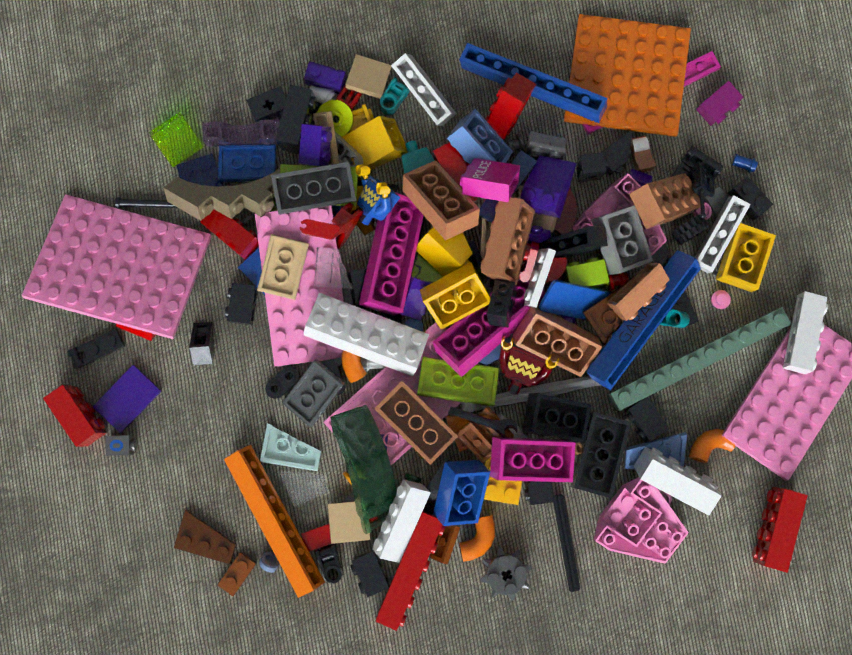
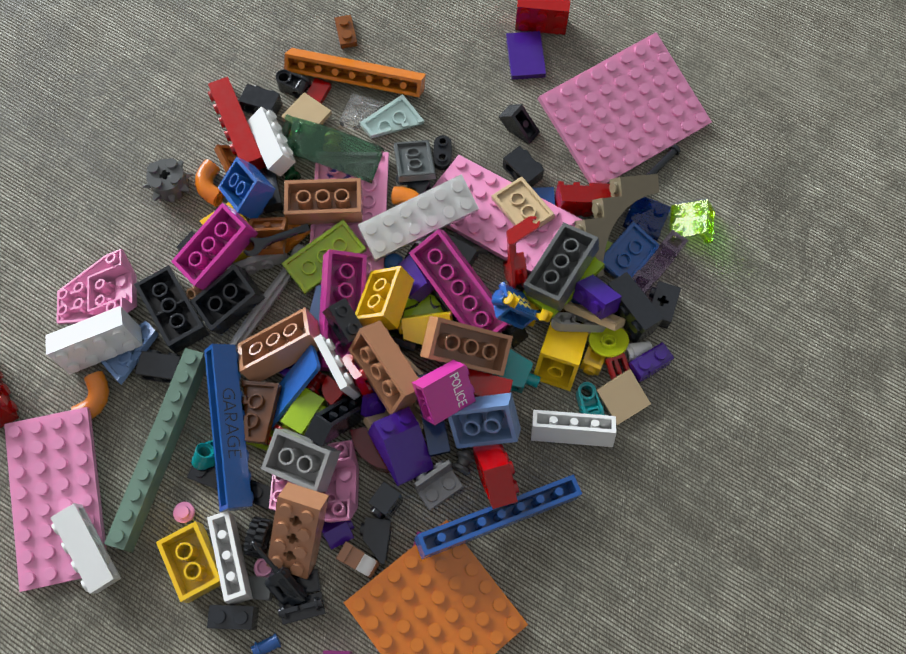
camera: 135 degrees right, 15 degrees down
black plate [67,329,125,369] -> none
dark grey brick [106,435,137,456] -> none
reddish brown wing [174,510,237,564] -> none
sand blue tile [259,552,280,573] -> none
clear wing [314,247,352,289] -> none
dark red torso [499,336,559,395] -> none
black axle [553,494,580,592] -> none
nougat slope [607,262,670,321] -> none

